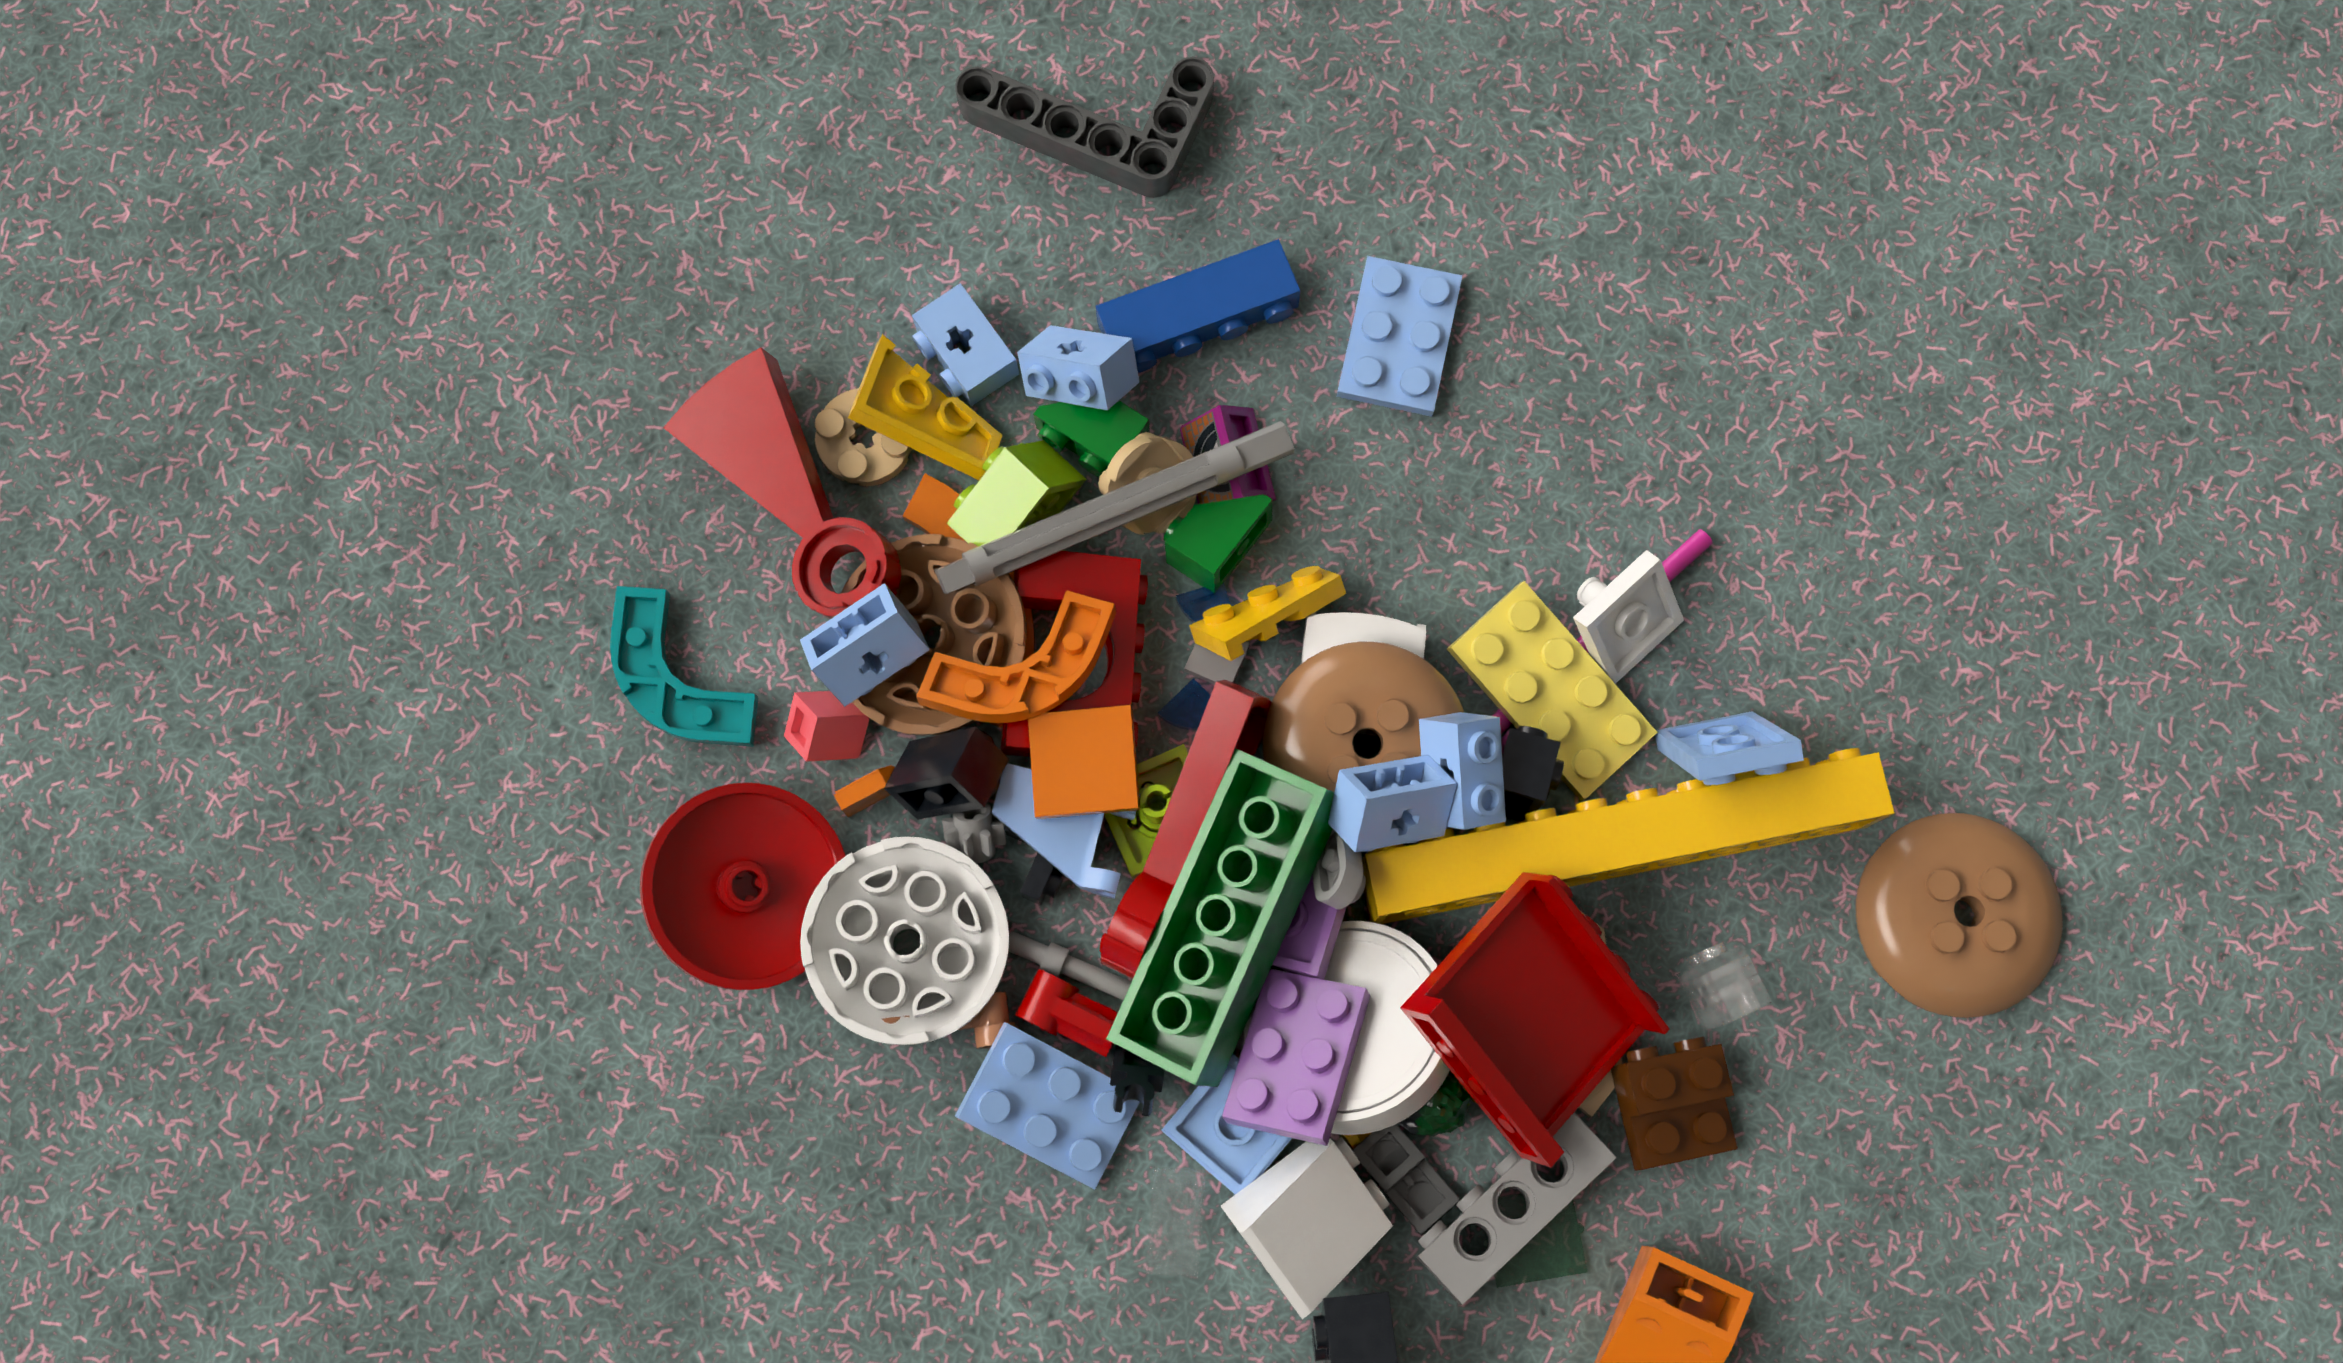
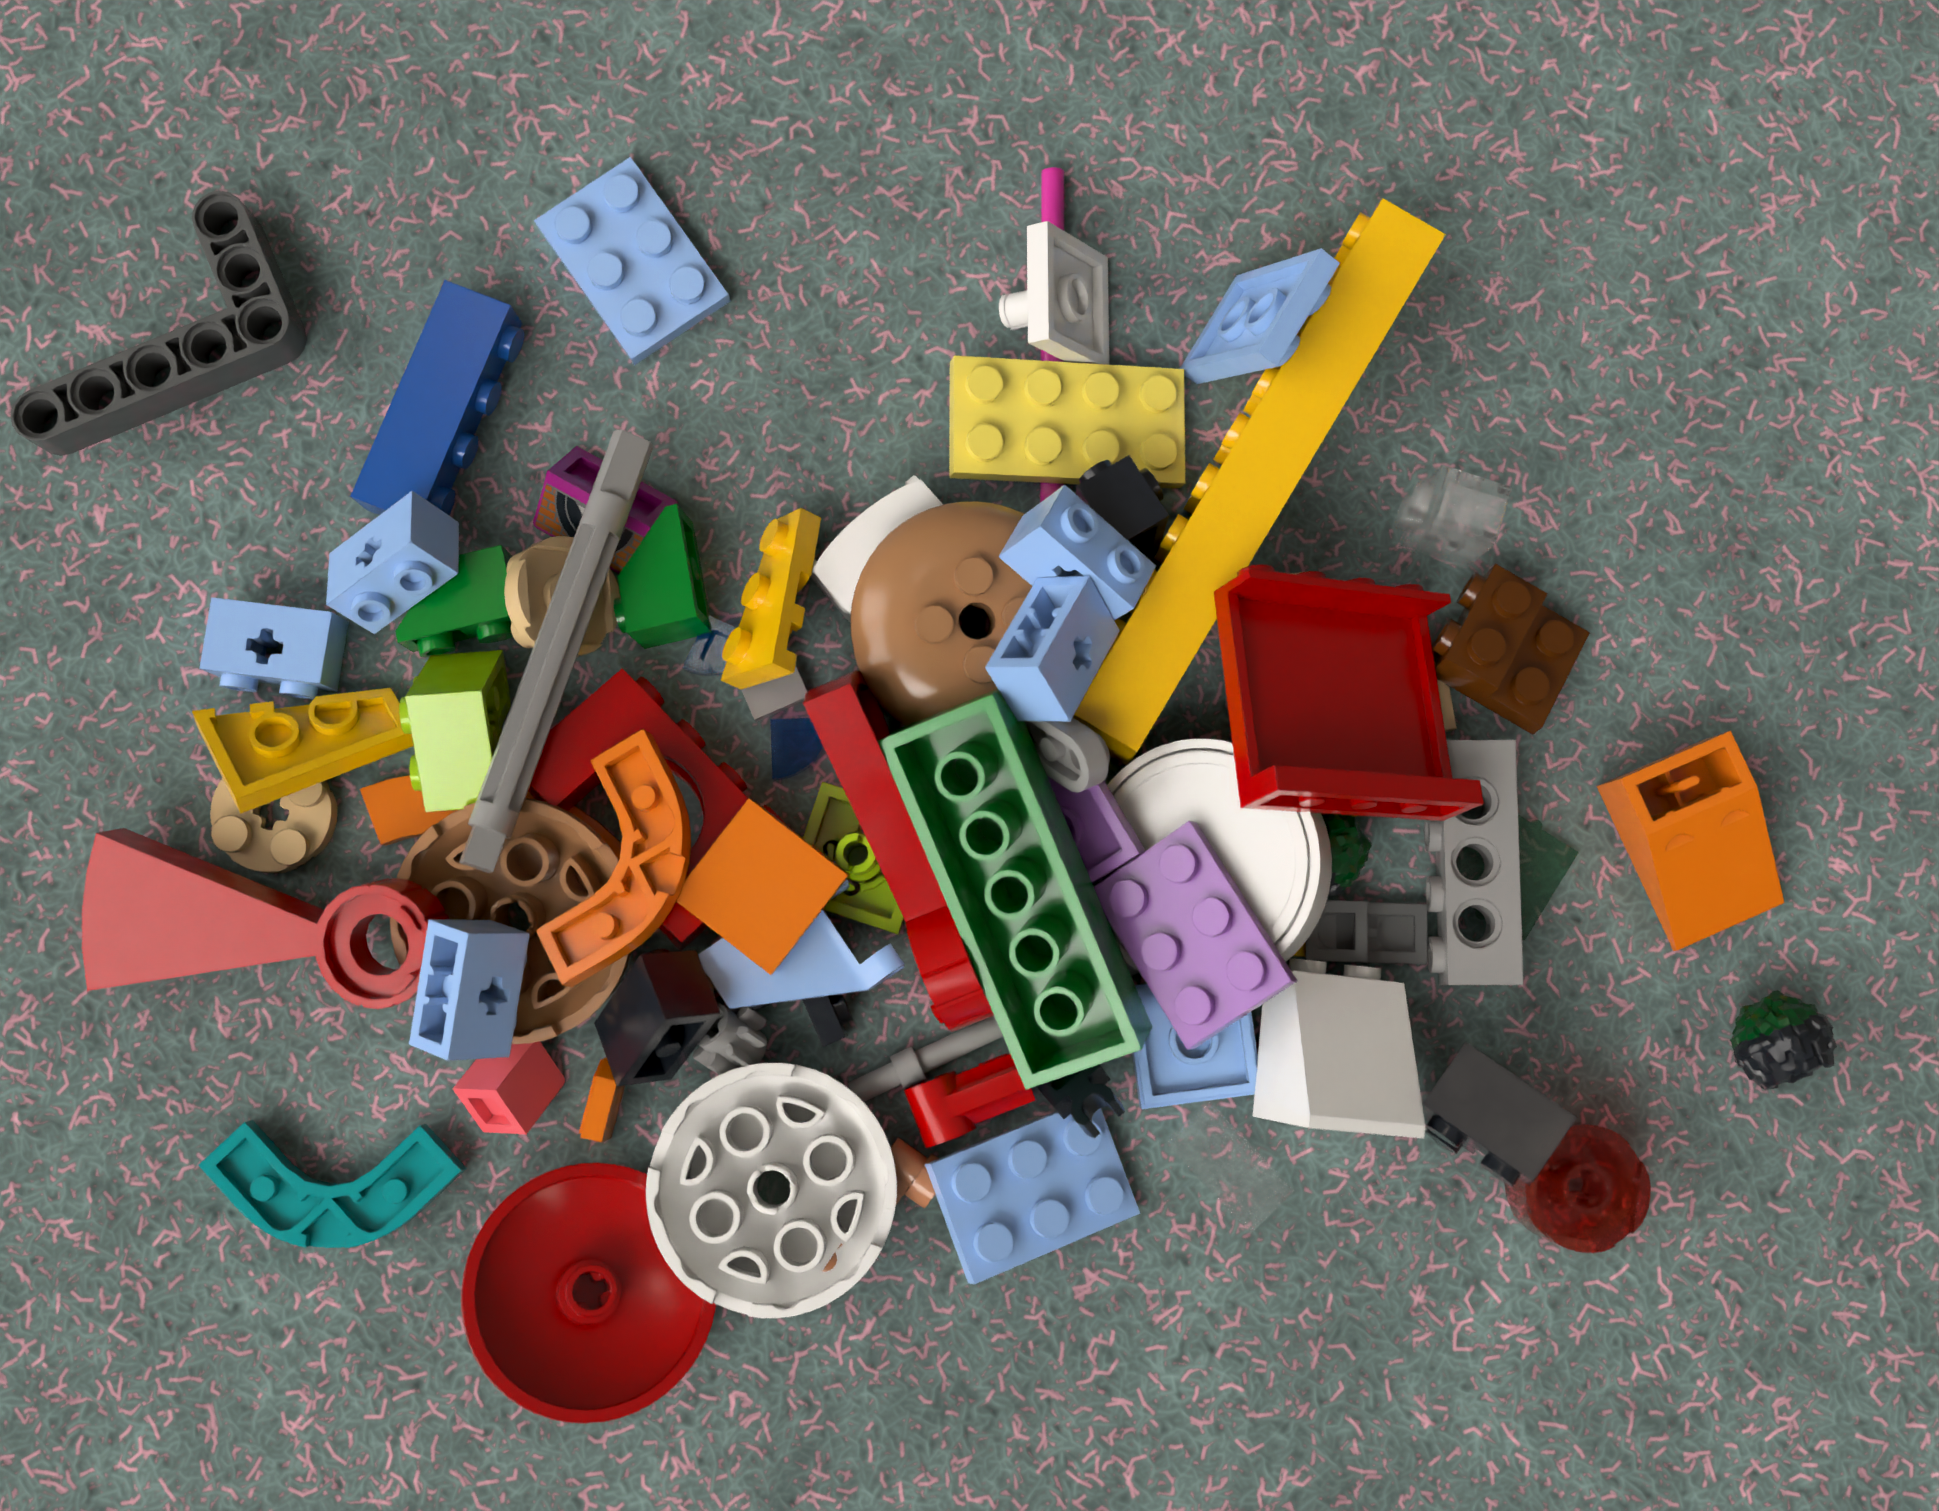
camera: 55 degrees left, 5 degrees up
medium nougat brick [1856,813,2063,1018] -> none

